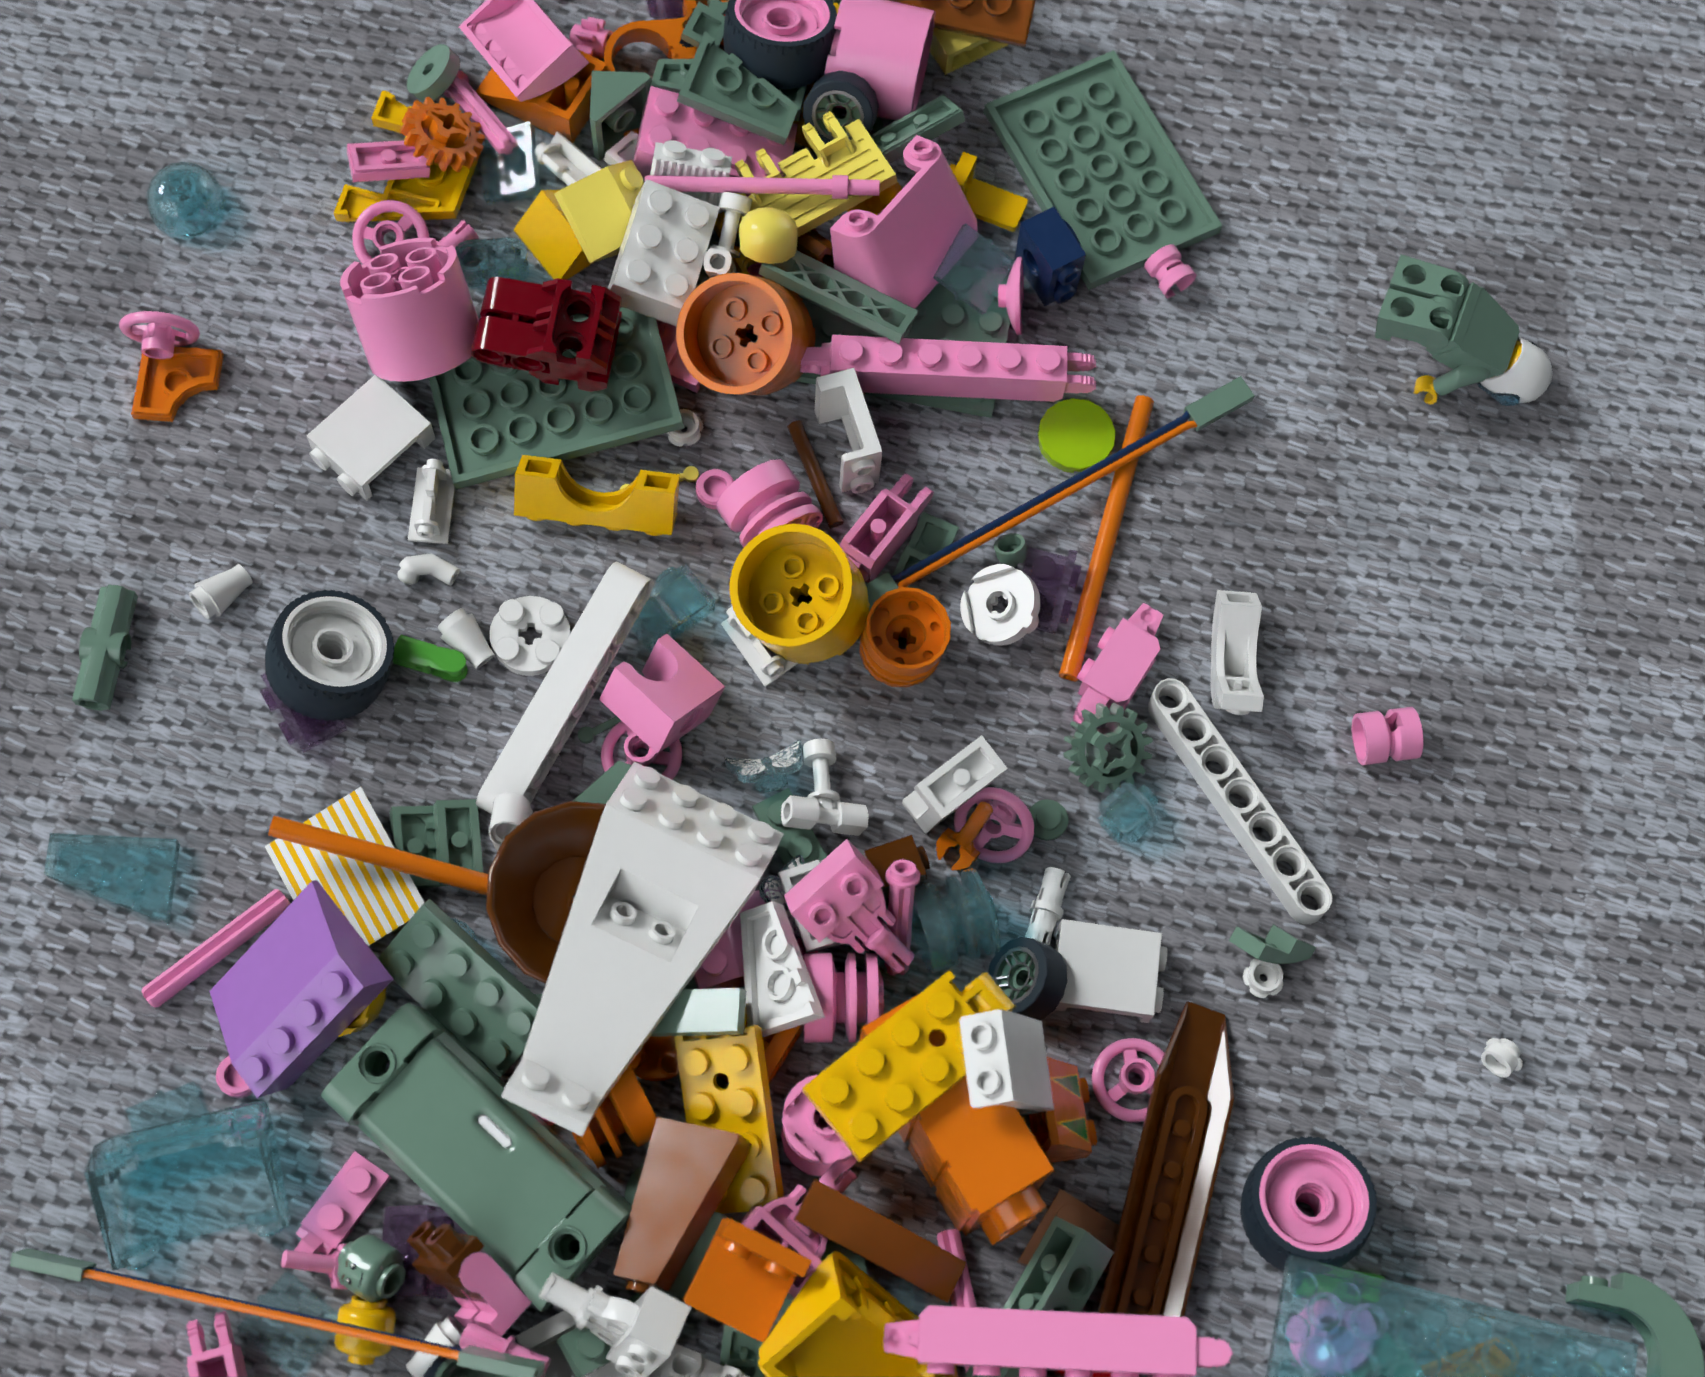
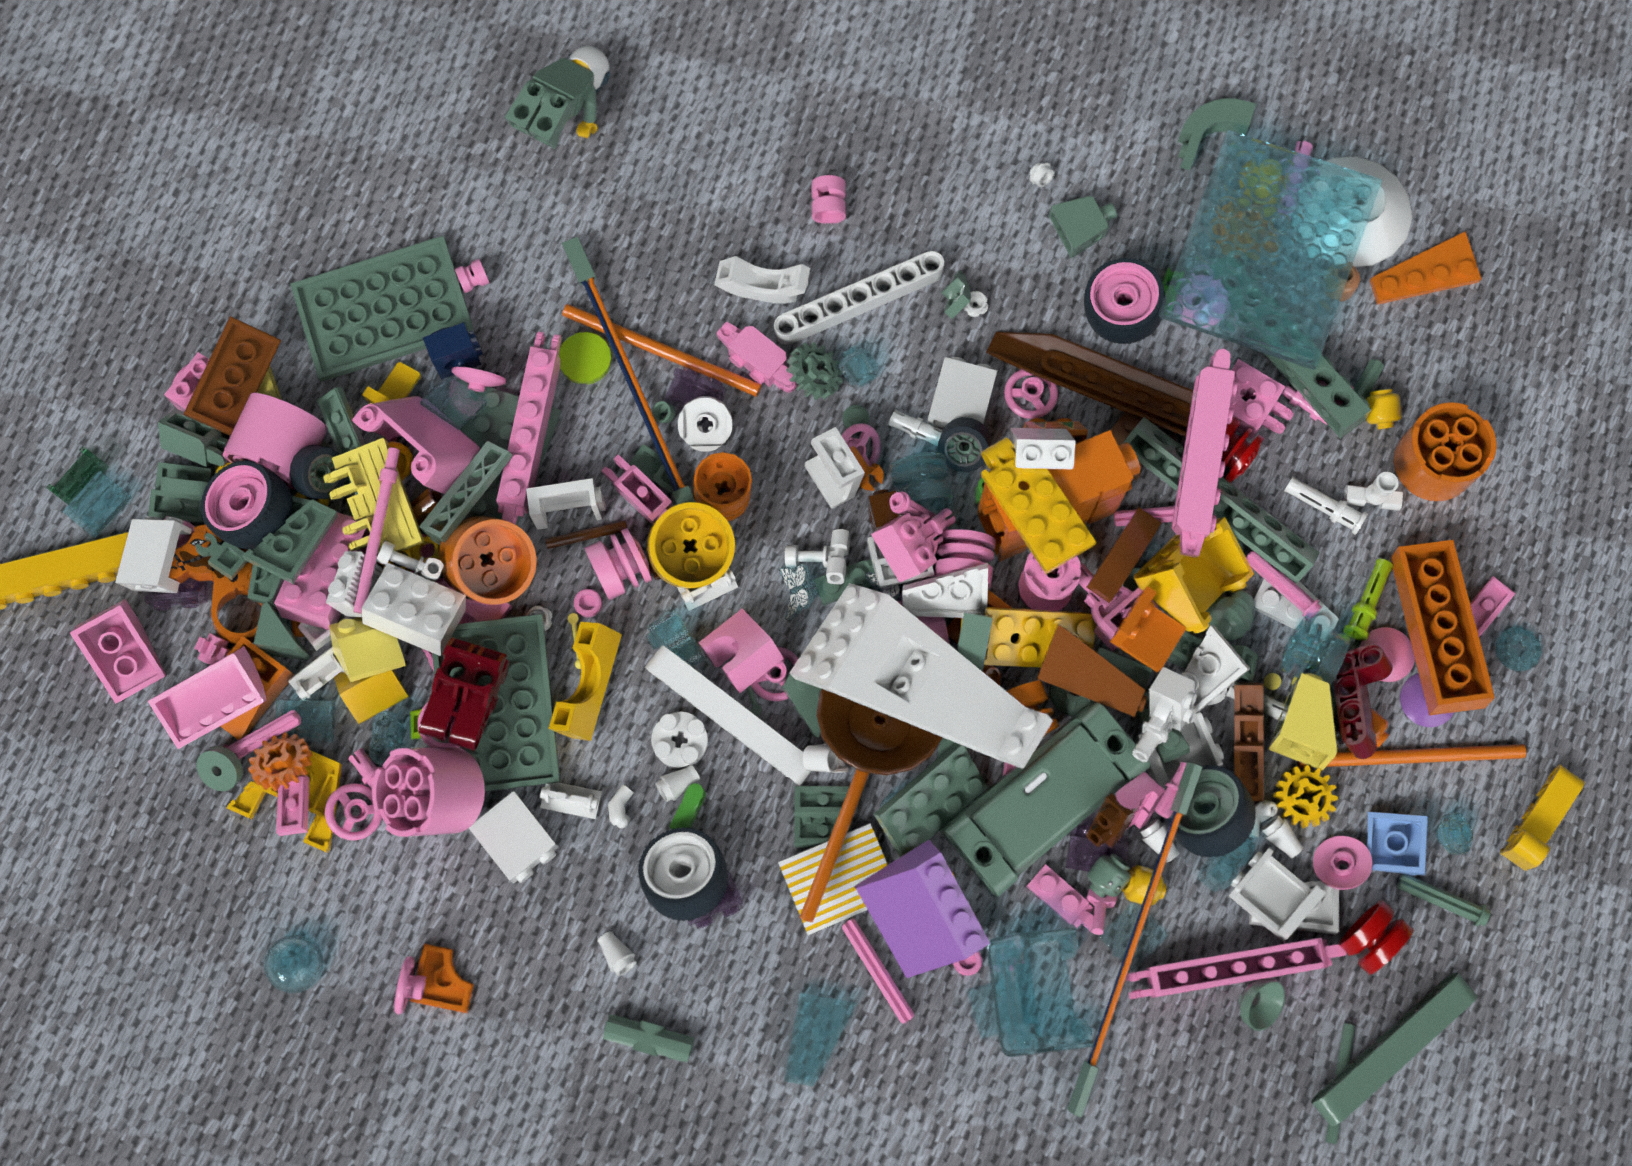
camera: 75 degrees left, 5 degrees up
light yellow hair [739,207,798,264] -> none
none -> sand green torso [1049,196,1117,258]

